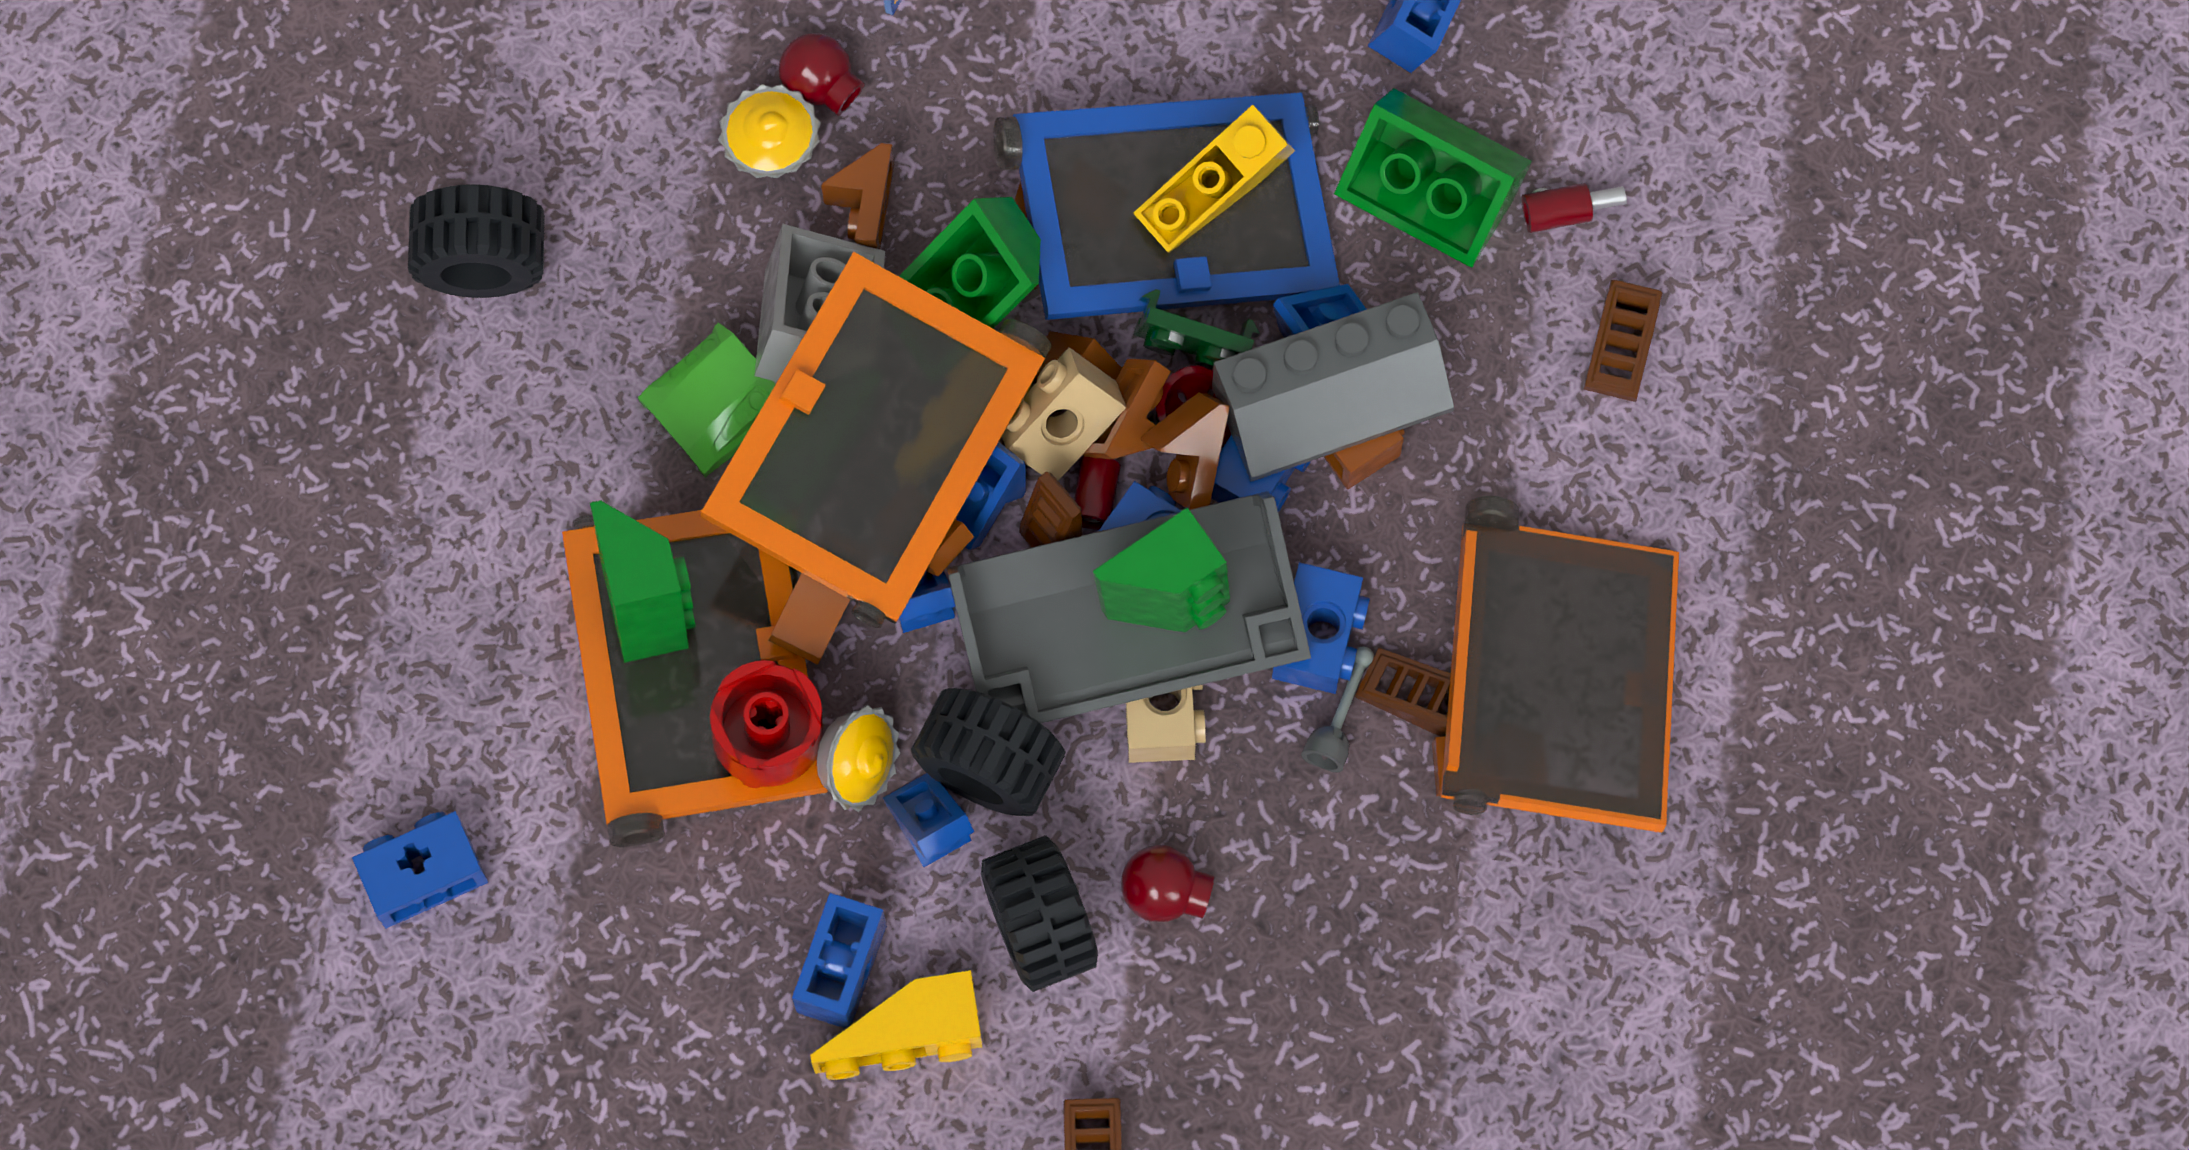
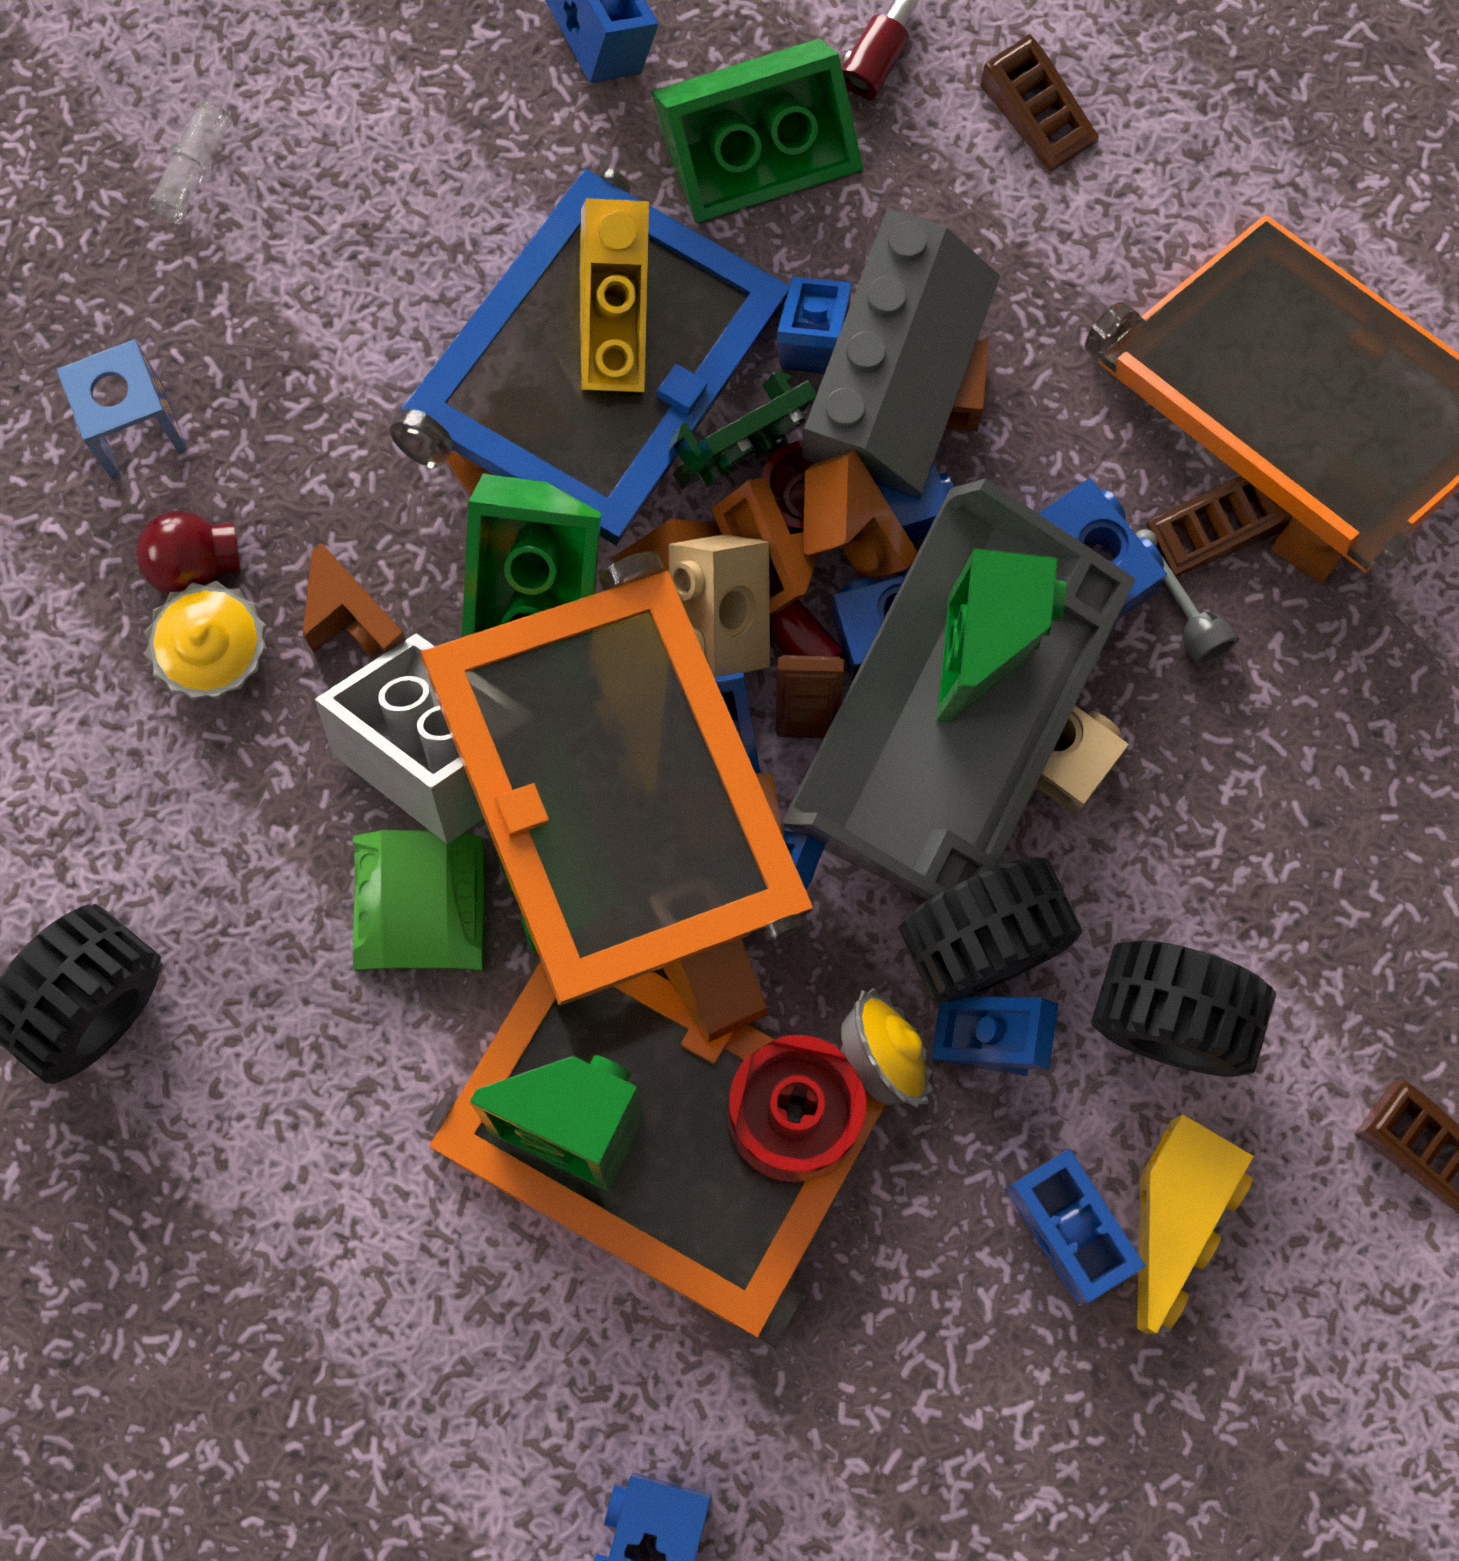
camera: 50 degrees left, 5 degrees up
dark red piece [1121,845,1214,922] -> none

